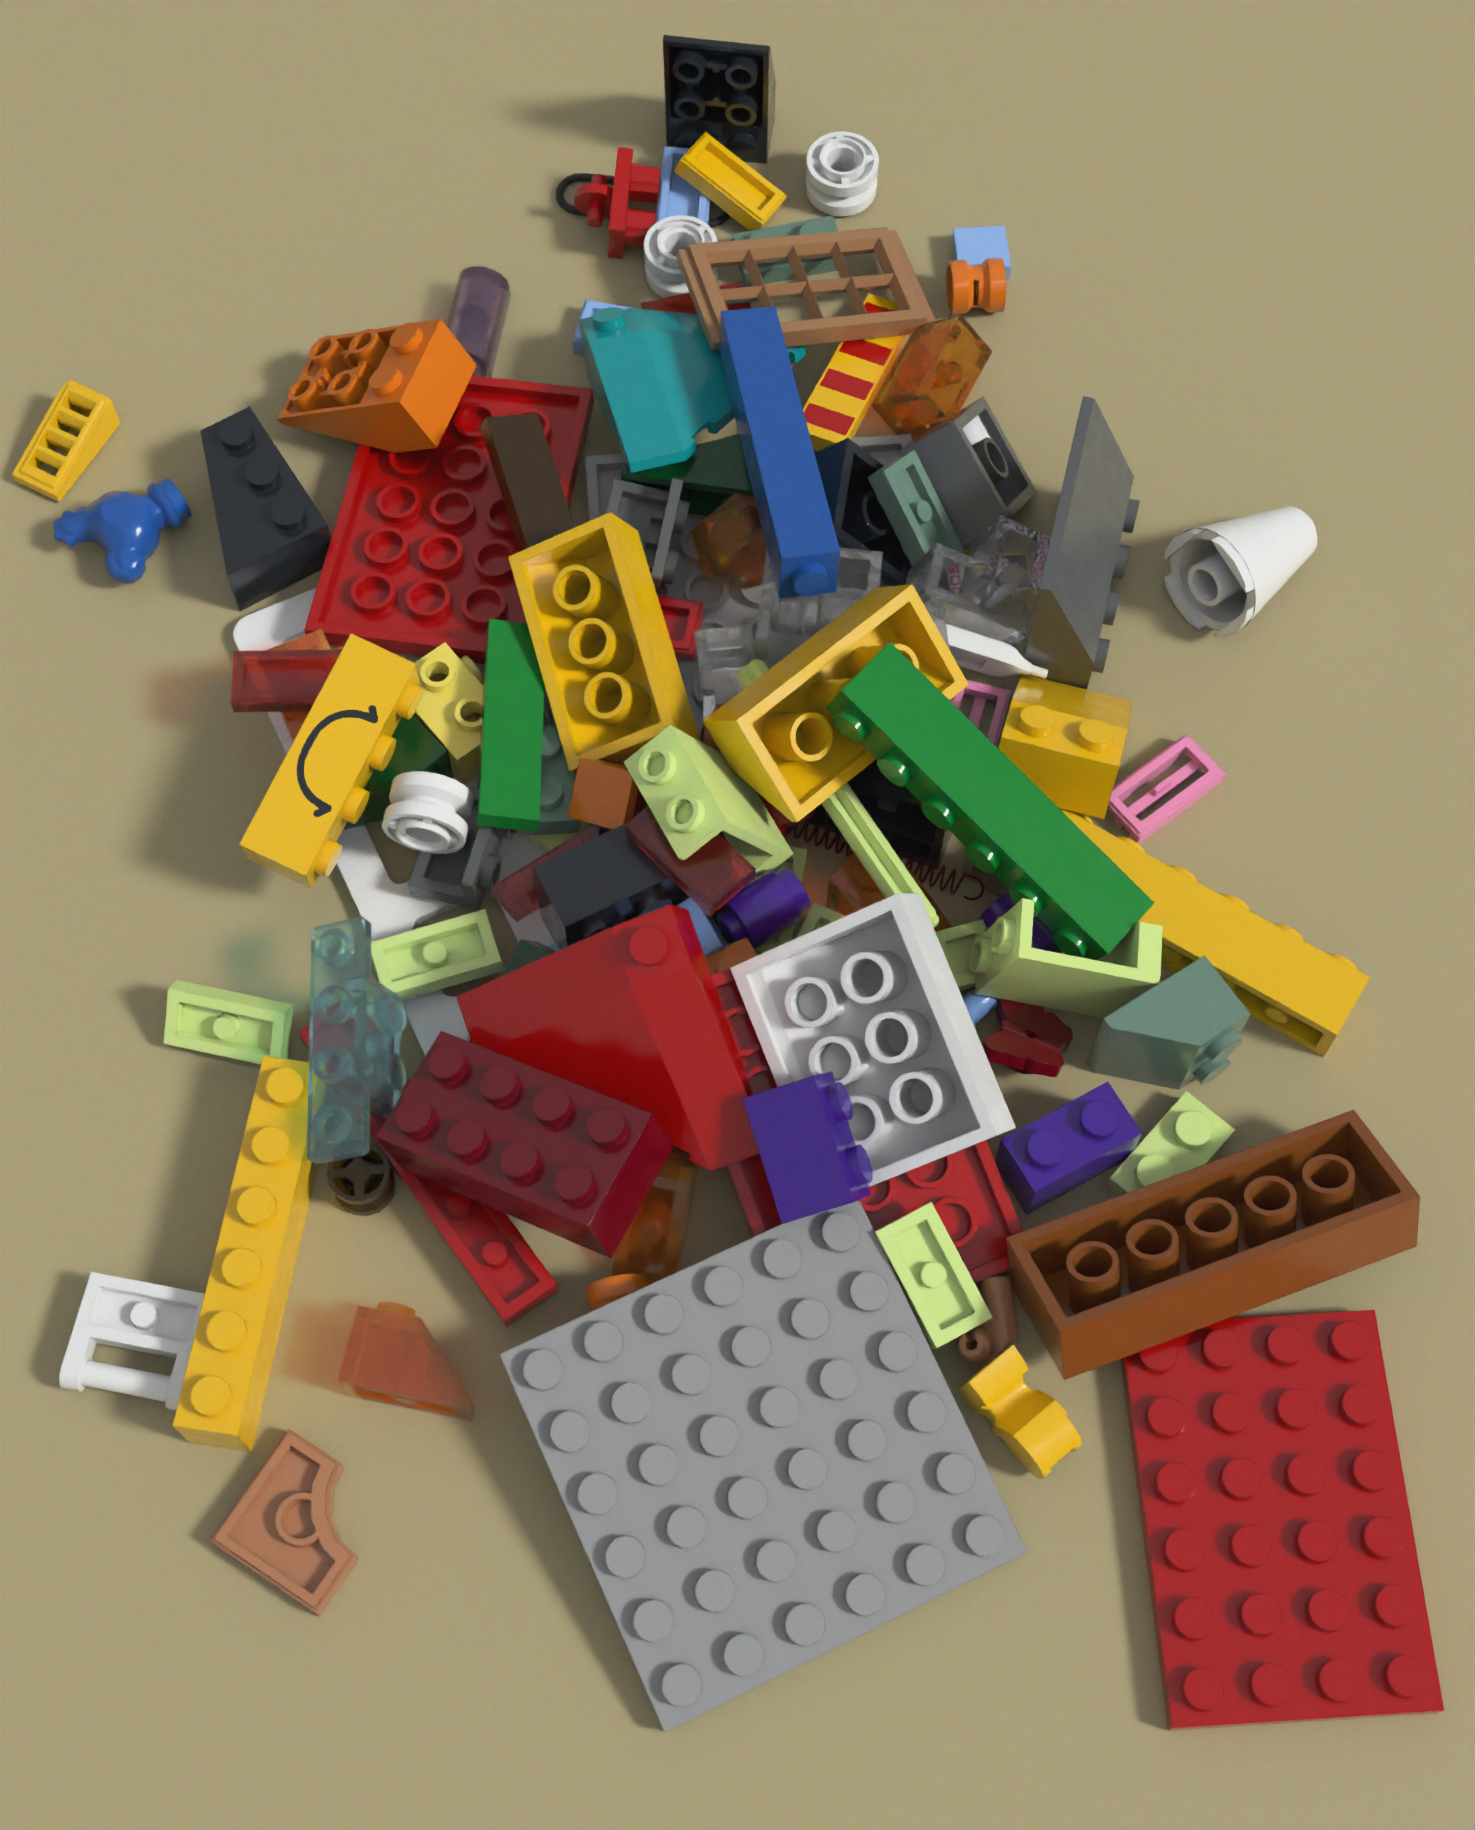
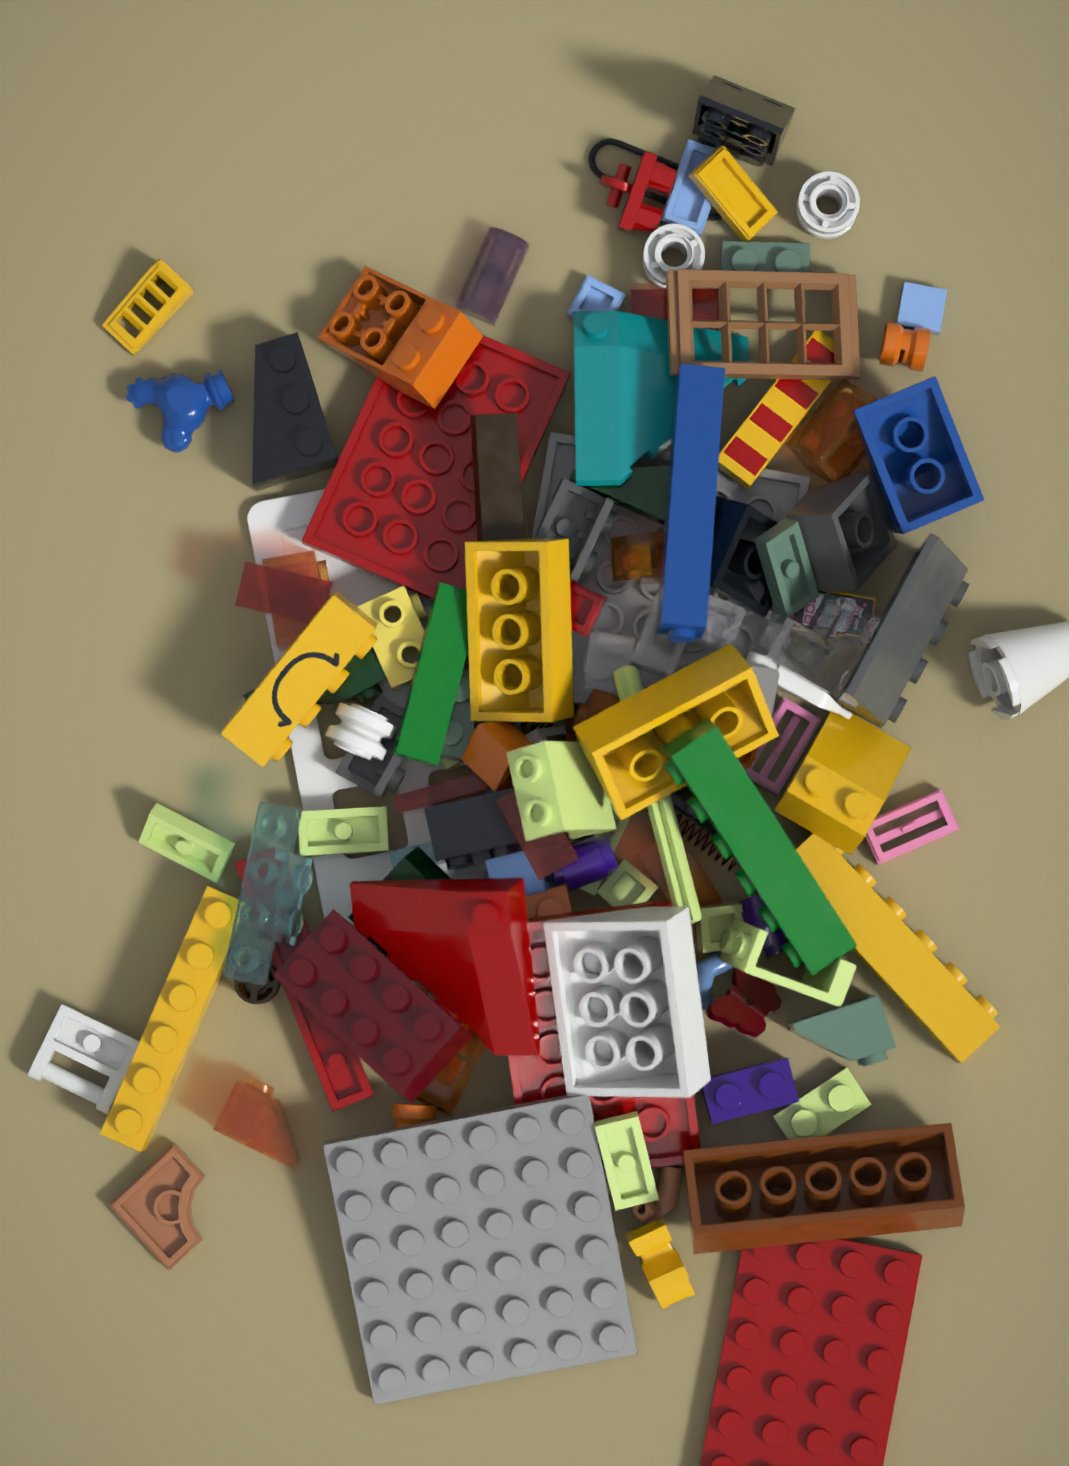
camera: 15 degrees right, 20 degrees up
dark purple brick [743,1071,873,1224] -> none
none -> blue slope [852,376,984,534]

